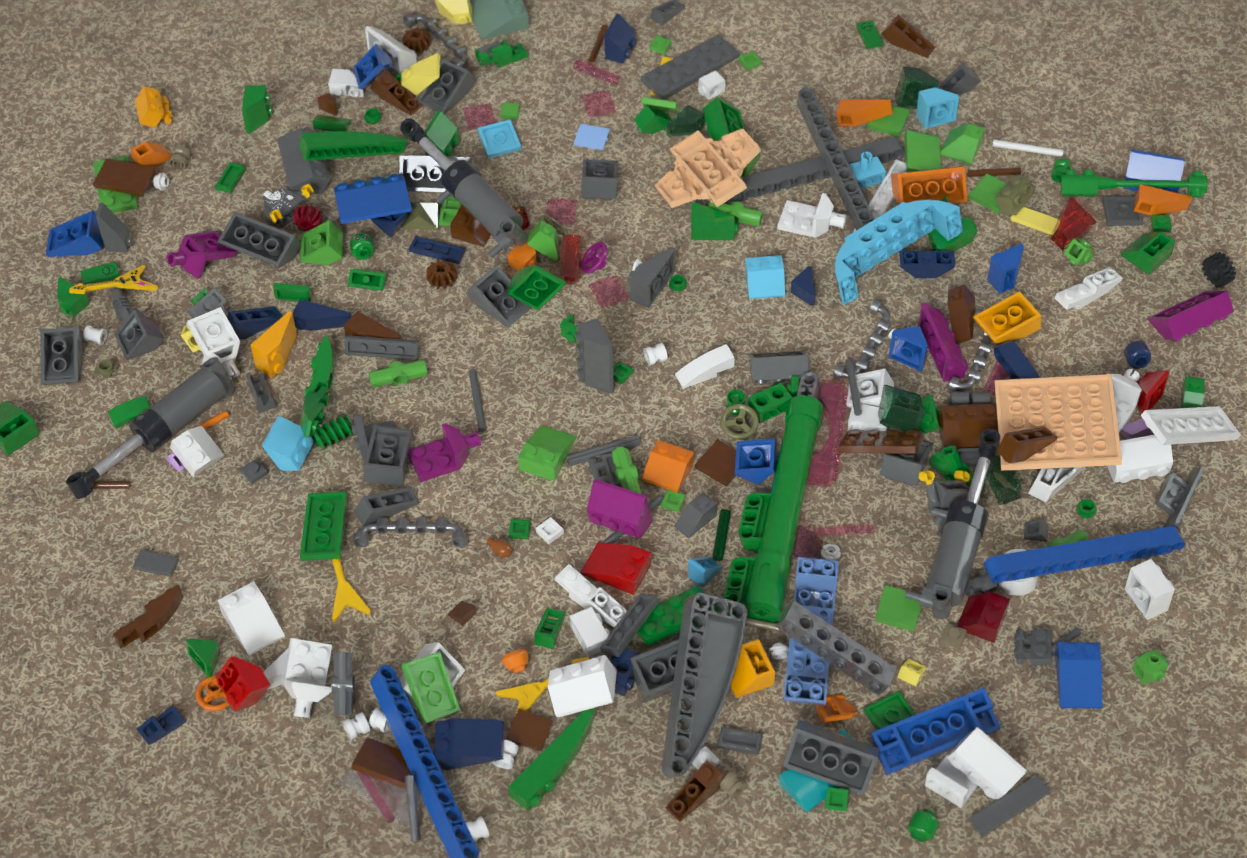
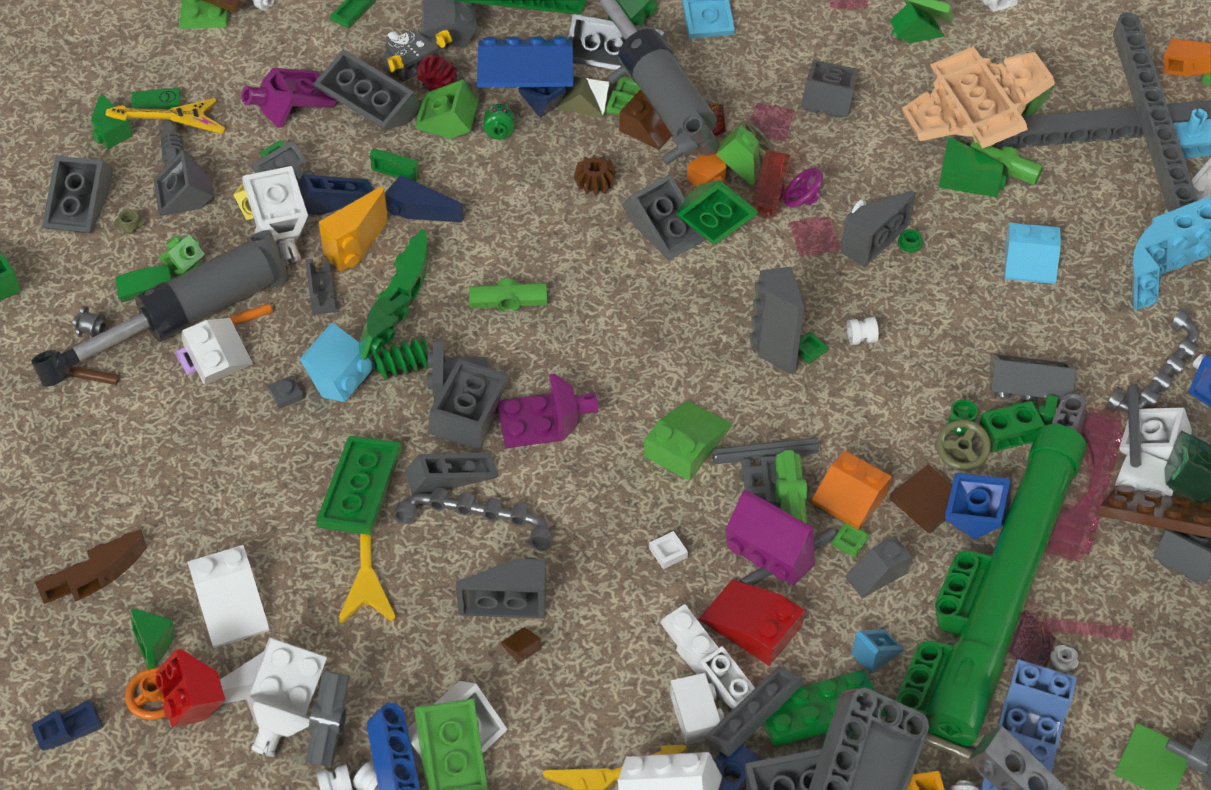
camera: 10 degrees right, 0 degrees up
blue slope [45,210,103,257] -> none
white bush [83,325,107,345] -> none
dark grey slope [96,202,133,252] -> none
dark grey tile [133,550,179,577] -> none
reddish brown slope [344,311,401,339] -> none
dark grey tile [344,335,419,360] -> none
green slope [347,269,388,291] -> none
dark blue tile [409,236,466,264] -> none
dark grey bar [469,369,486,432] -> none
dark orange cylinder [487,538,512,558] -> none
orange cone [501,648,528,674] -> none
green tile [509,519,531,540] -> none
green slope [534,608,566,649] -> none
green bracket [560,313,577,343] -> none
light blue piece [574,124,610,150] -> none
clear green slope [667,105,705,137] -> none
white slope [675,344,735,388] -> none
green slope [702,97,746,141] -> none
dark green axle [712,509,731,561] -> none
white plate [777,193,847,238] -> none
dark blue slope [791,267,815,305] -> none
none -> flat silver brick [72,305,108,338]
none -> bright green brick [158,234,205,276]
none -> dark grey slope [456,557,546,618]

